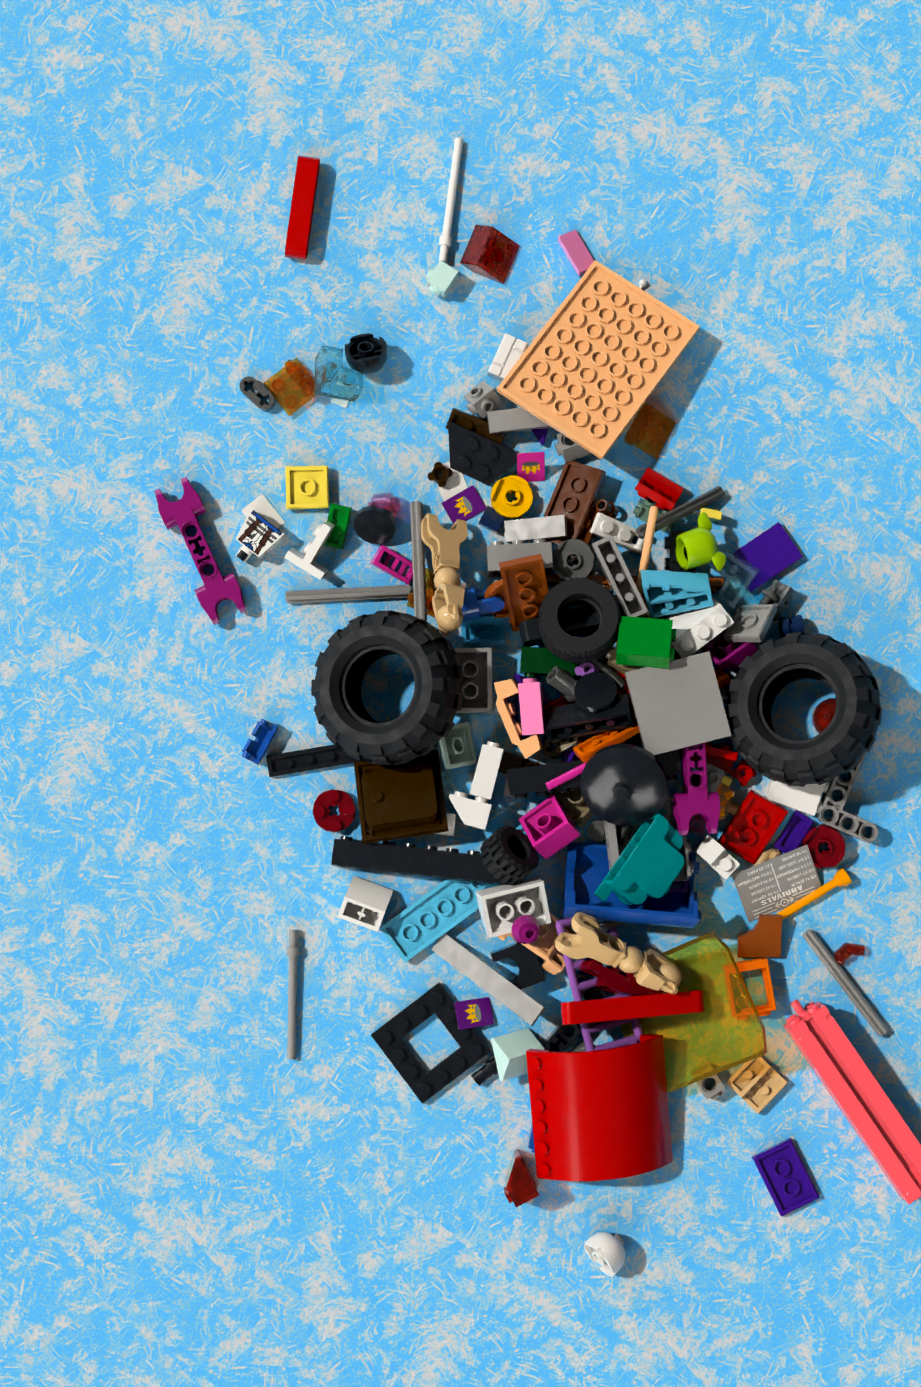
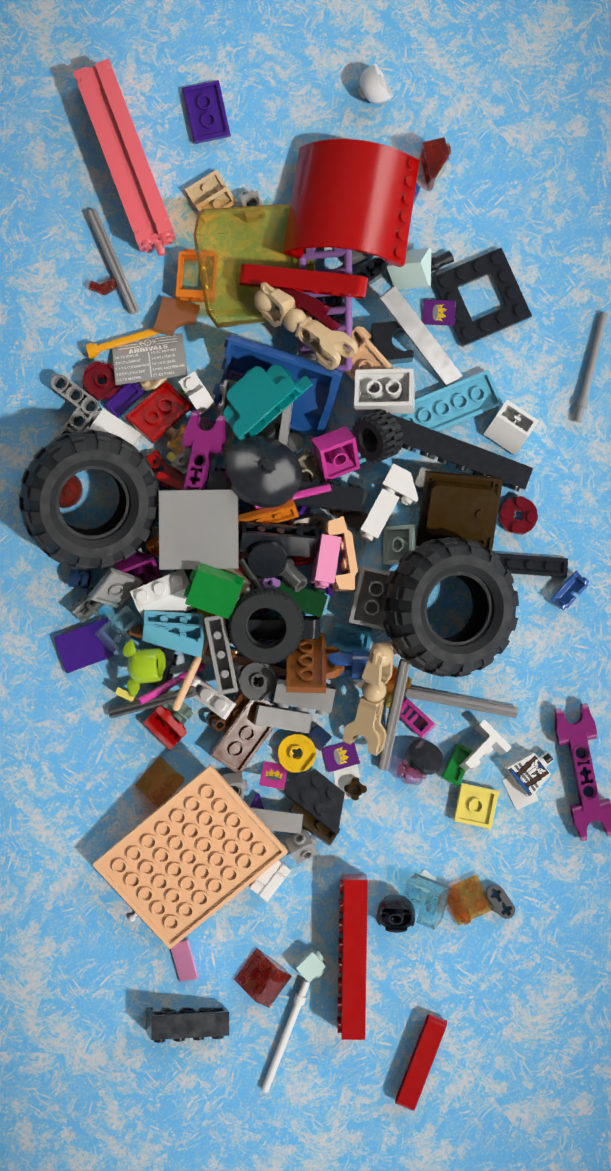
camera: 165 degrees left, 0 degrees up
magenta cone [511,915,541,944] -> none
none -> dark pink bar [137,662,205,705]
none -> black wedge [146,1007,229,1043]
none -> red brick [337,874,368,1040]

